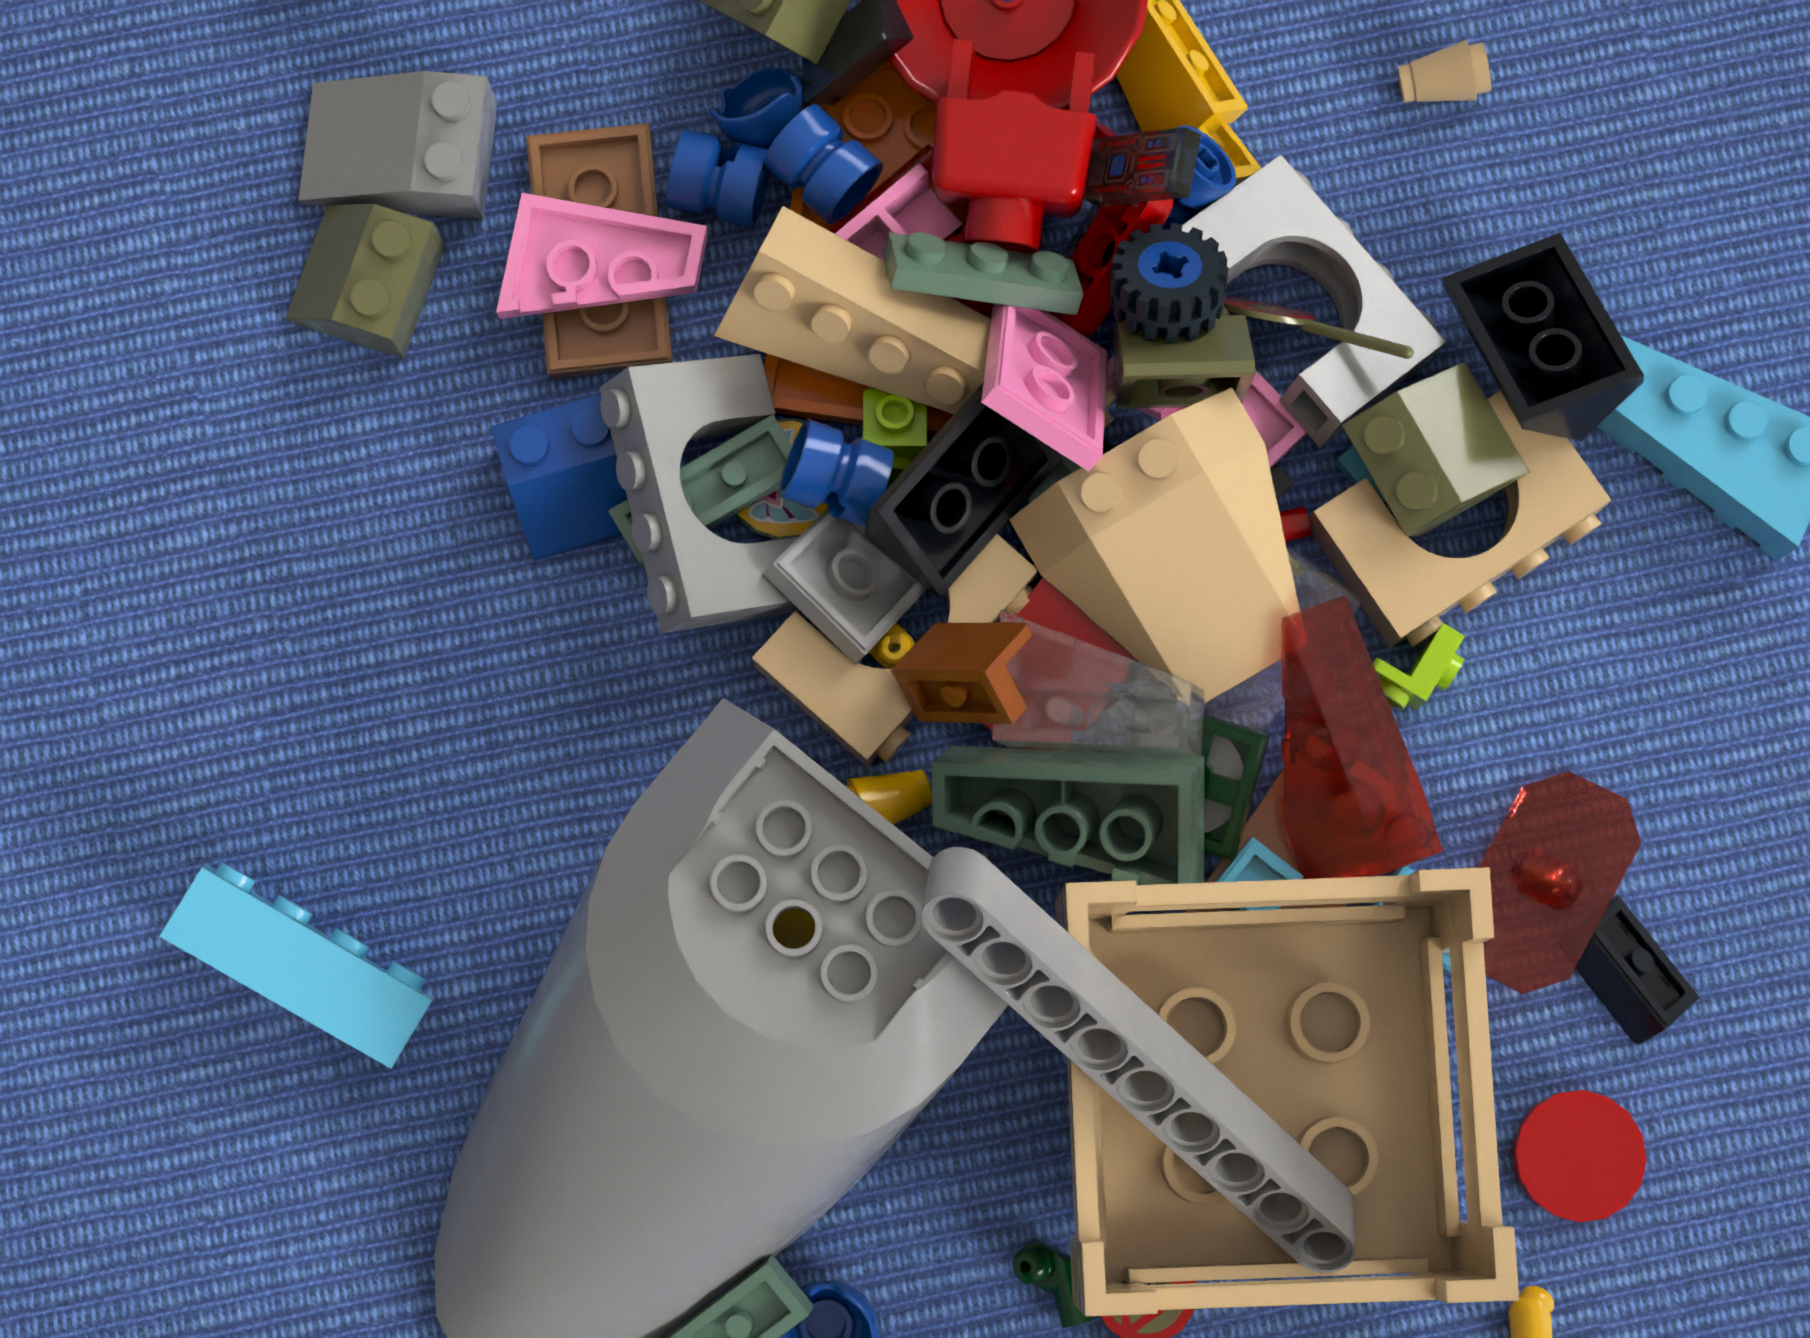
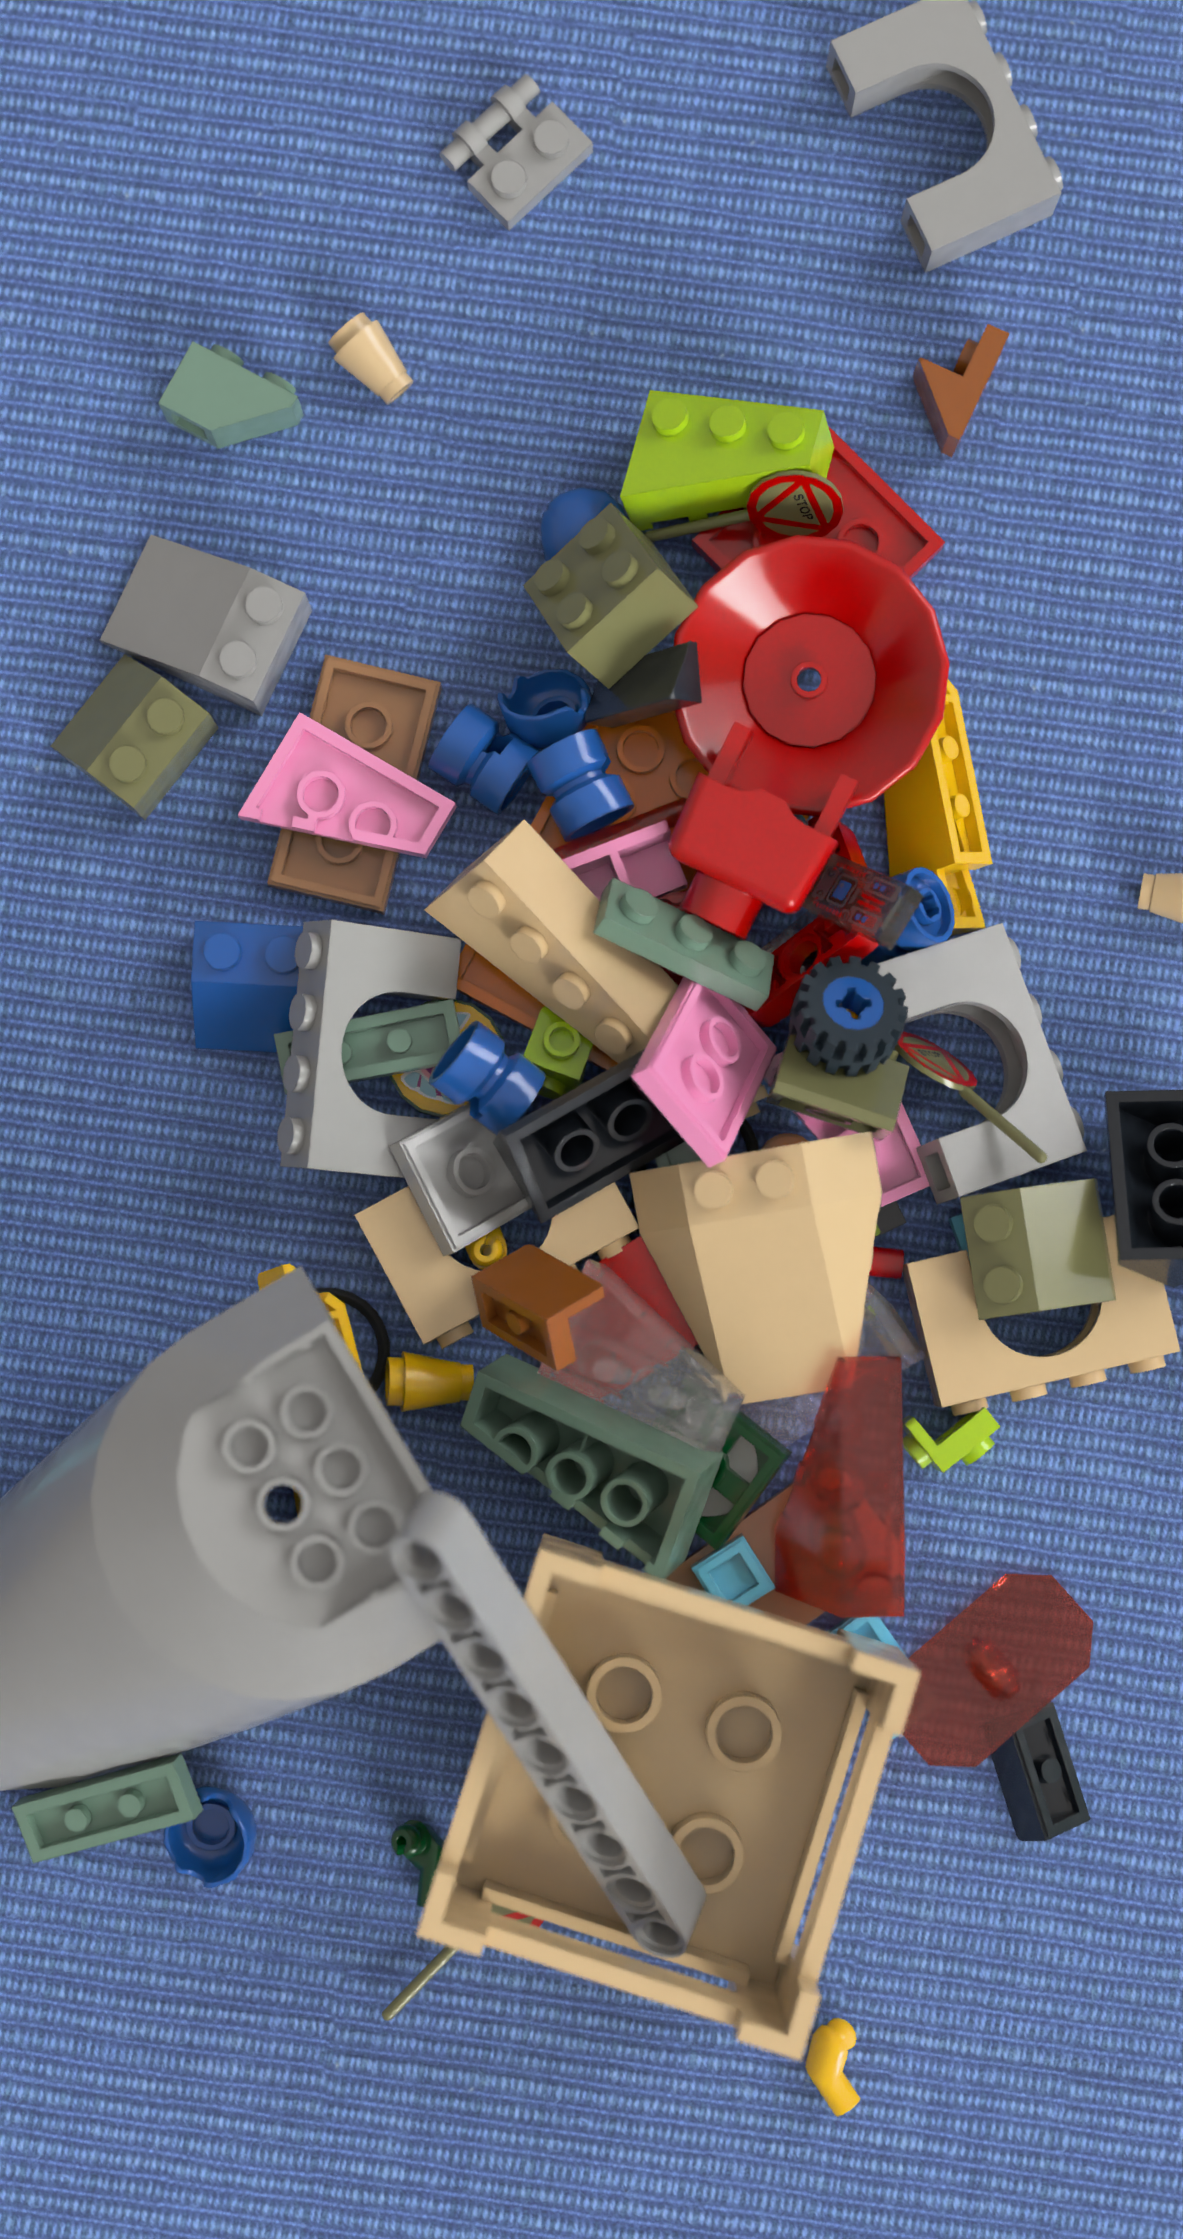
camera: 20 degrees right, 5 degrees up
red tile [1511,1090,1647,1222] -> none

